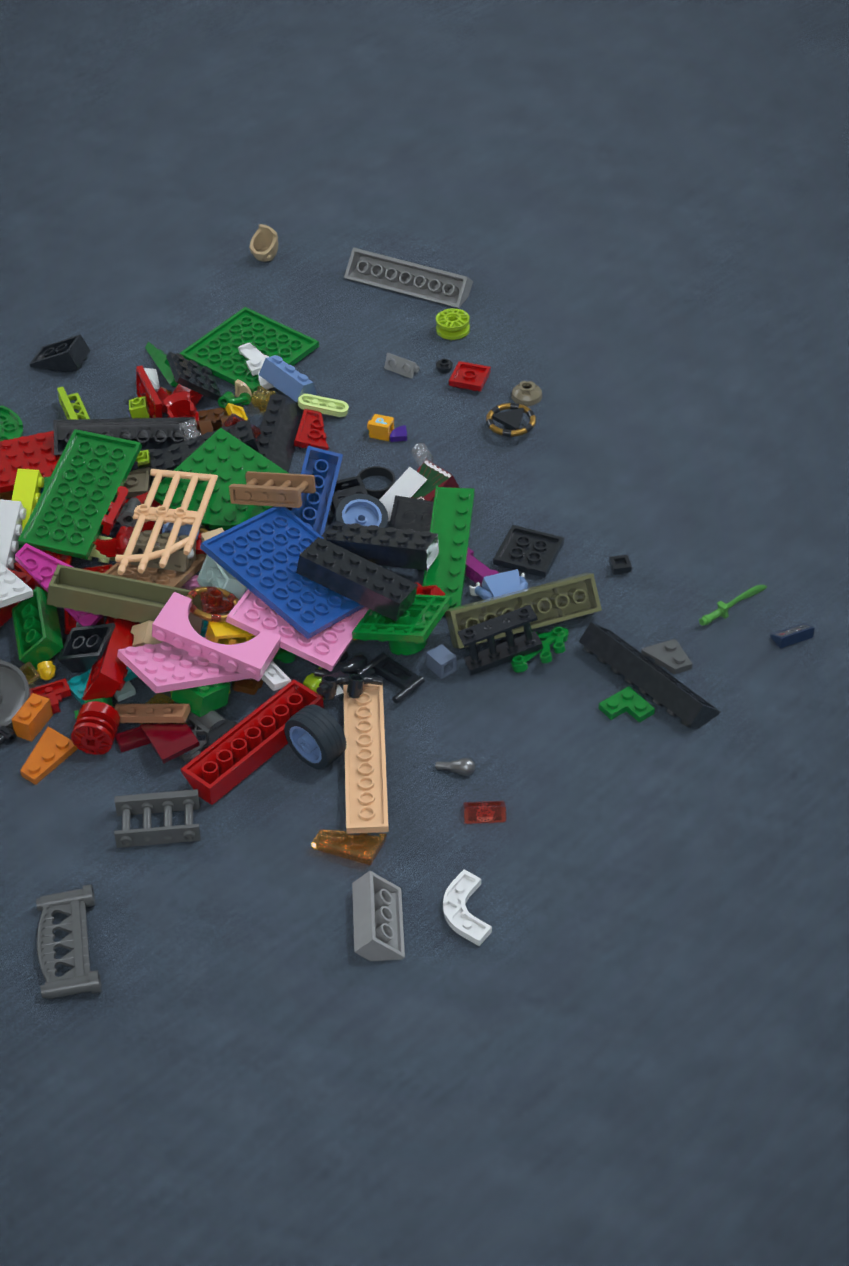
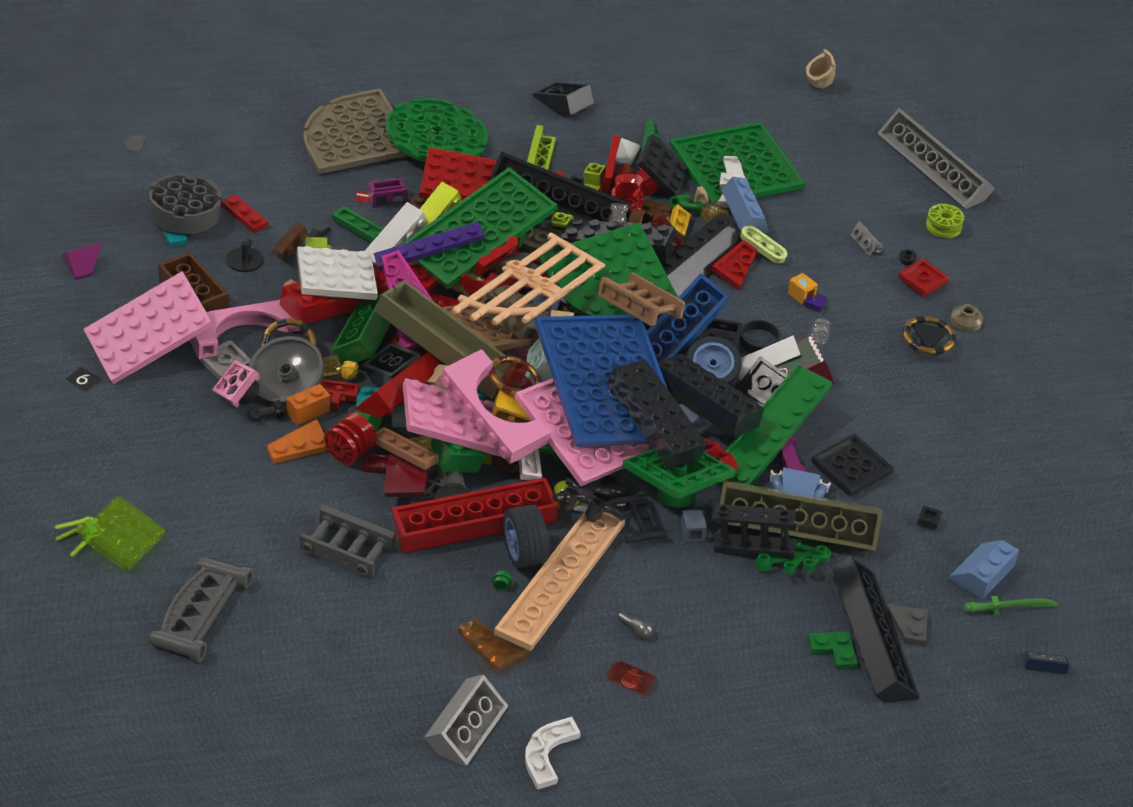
camera: 25 degrees right, 0 degrees up
none -> dark purple plate [373,222,484,271]
none -> green plate [492,570,512,591]
none -> medium blue slope [949,540,1019,599]

